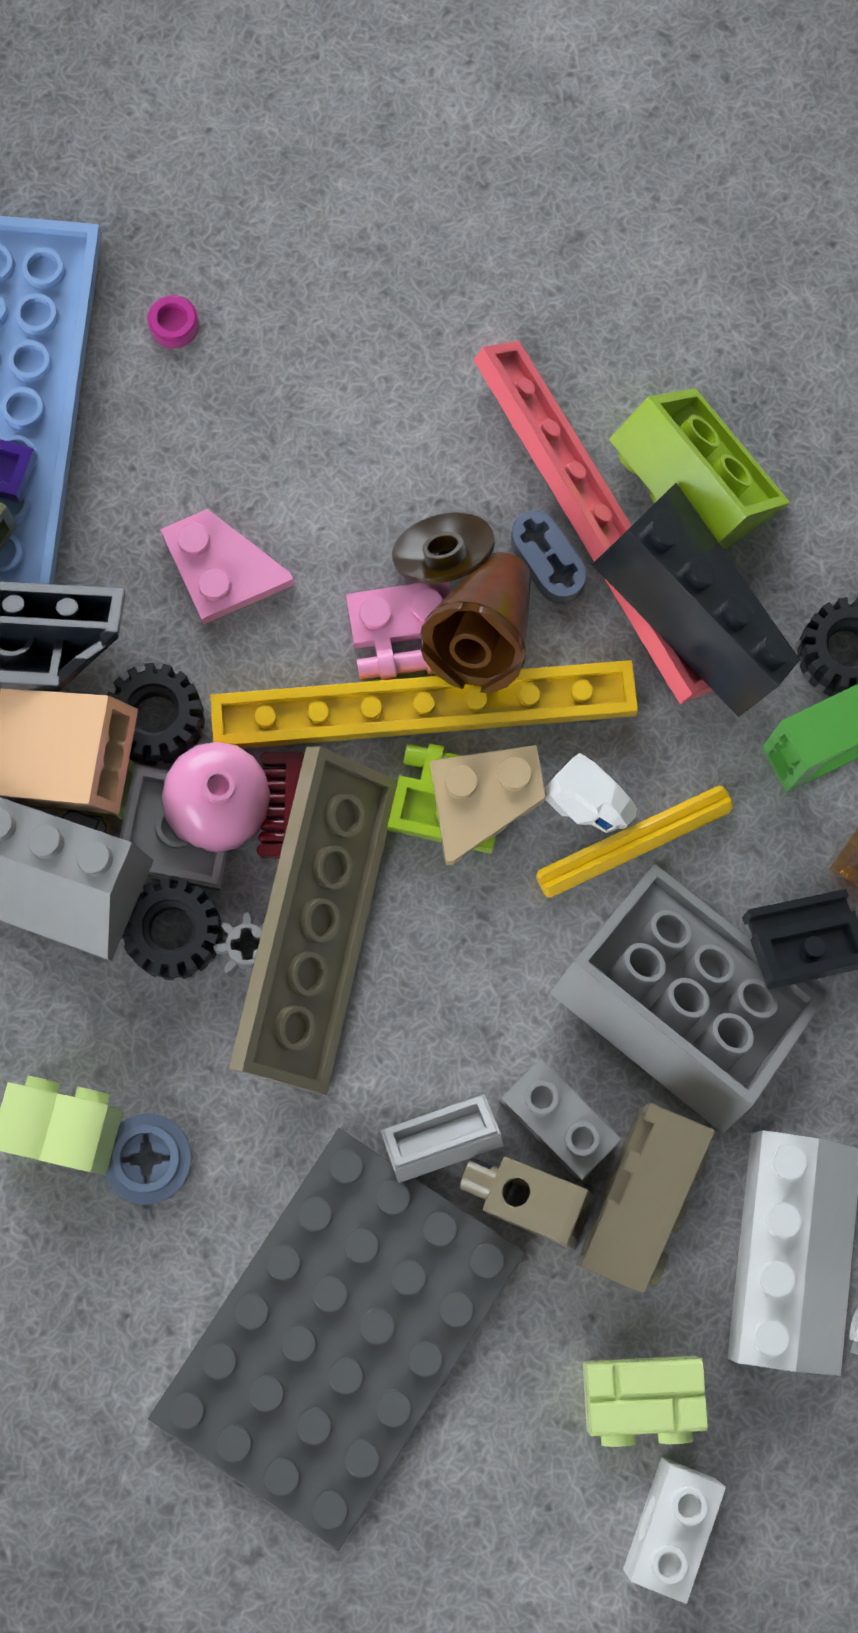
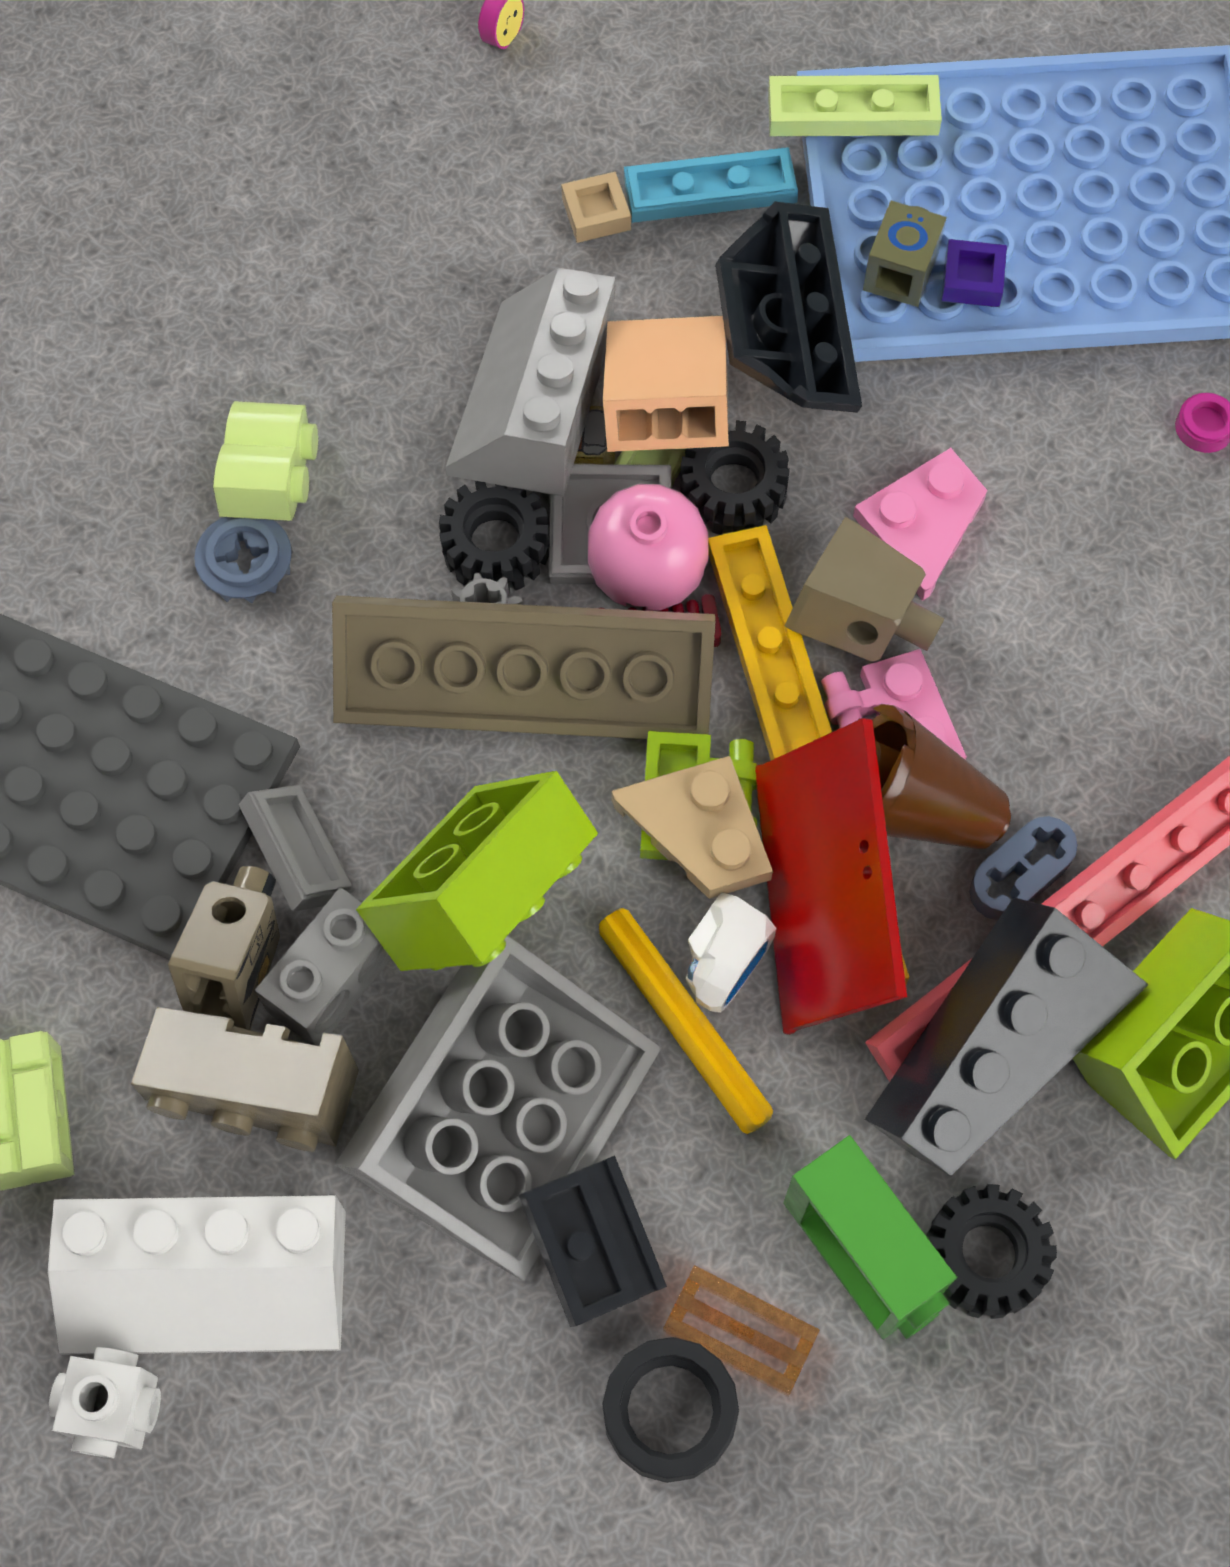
camera: 85 degrees right, 10 degrees down
dark brown dish [392,512,495,584] -> none
none -> lime brick [356,770,598,971]
none -> red container [755,718,907,1035]
none -> dark tan torso [784,517,945,661]

